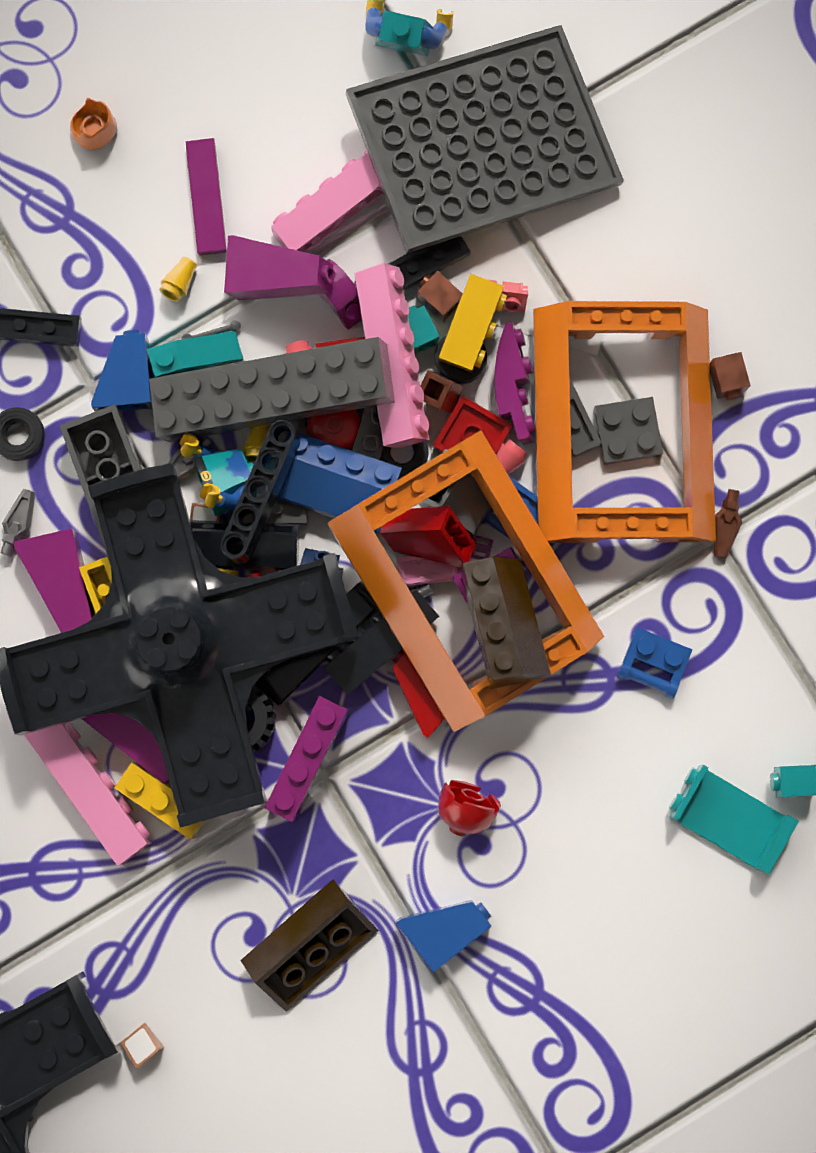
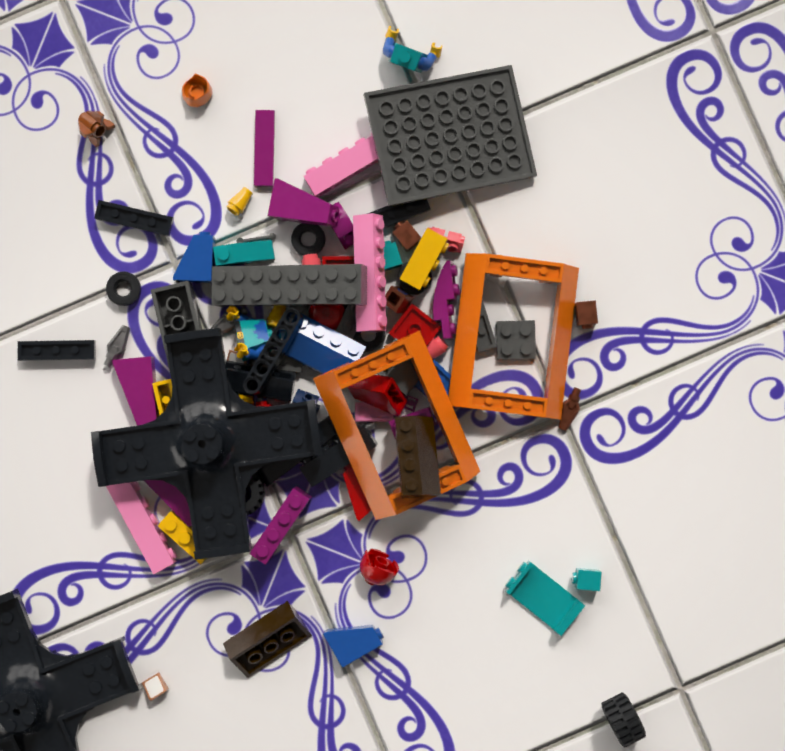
camera: 15 degrees right, 5 degrees up
blue plate [617,627,693,699] -> none
none -> black tyre [291,223,326,255]

